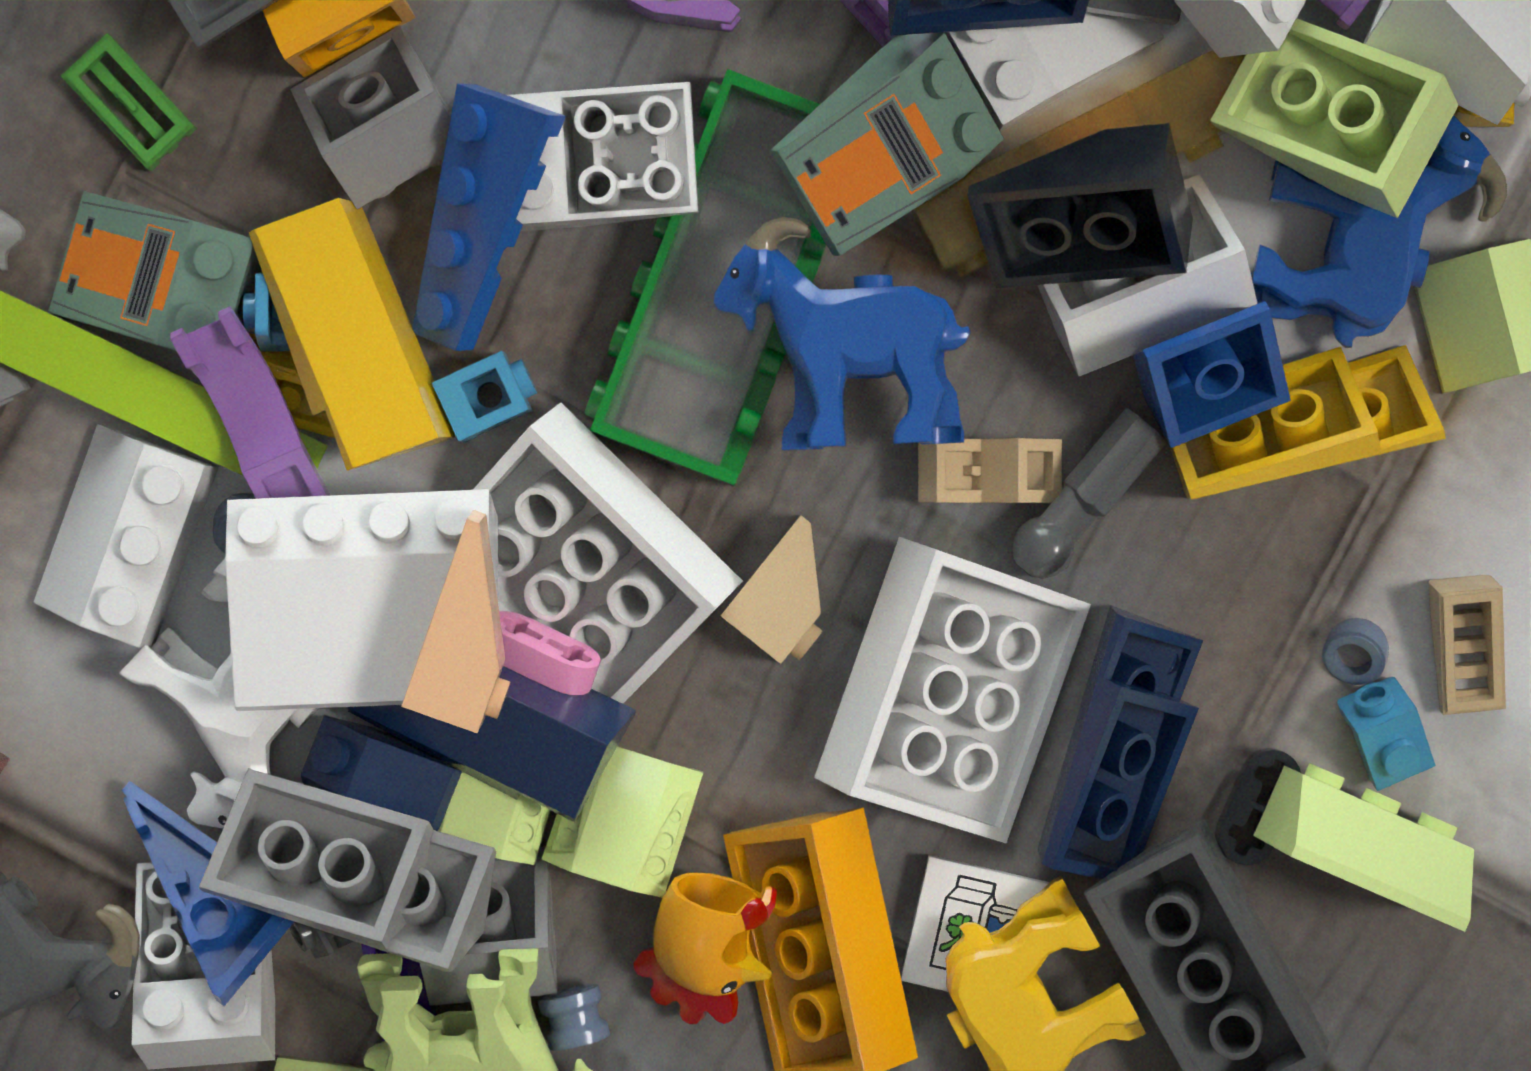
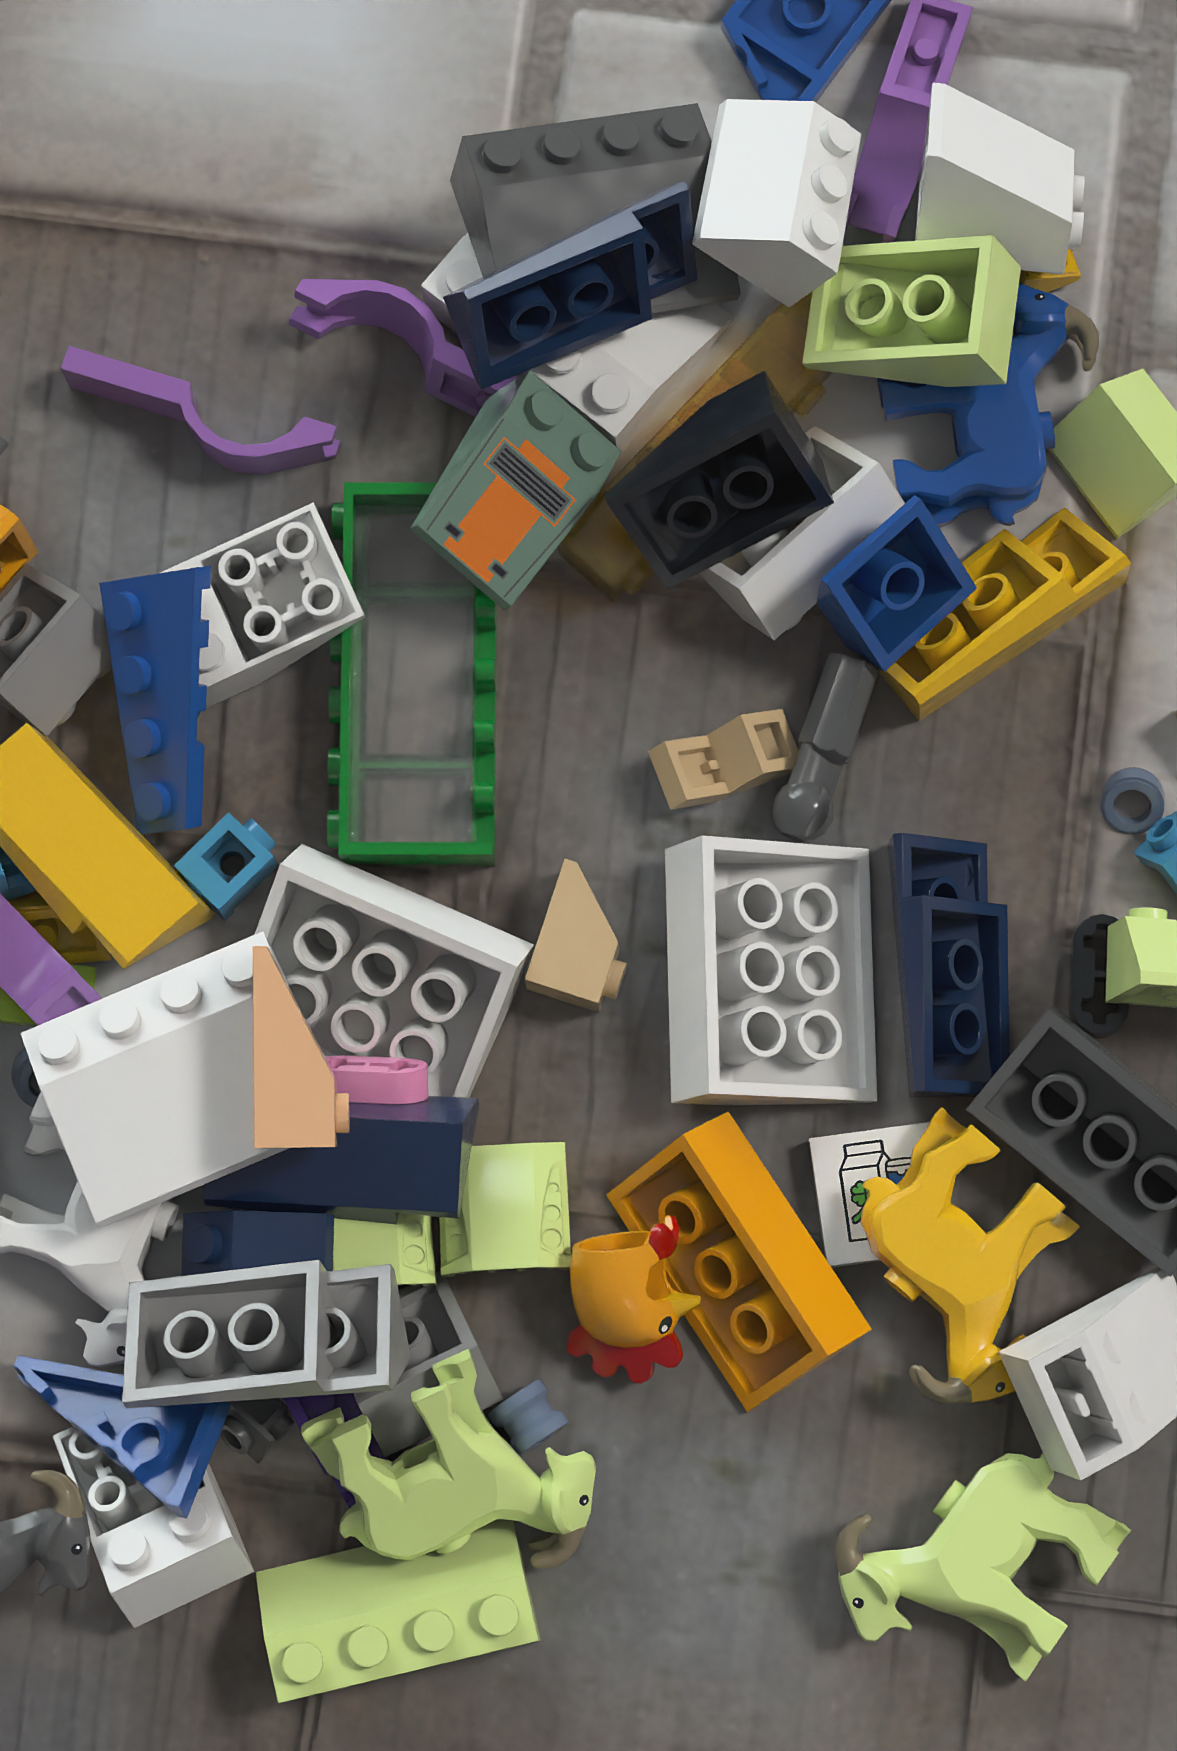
camera: 20 degrees left, 10 degrees down
blue animal [713,217,971,451] -> none

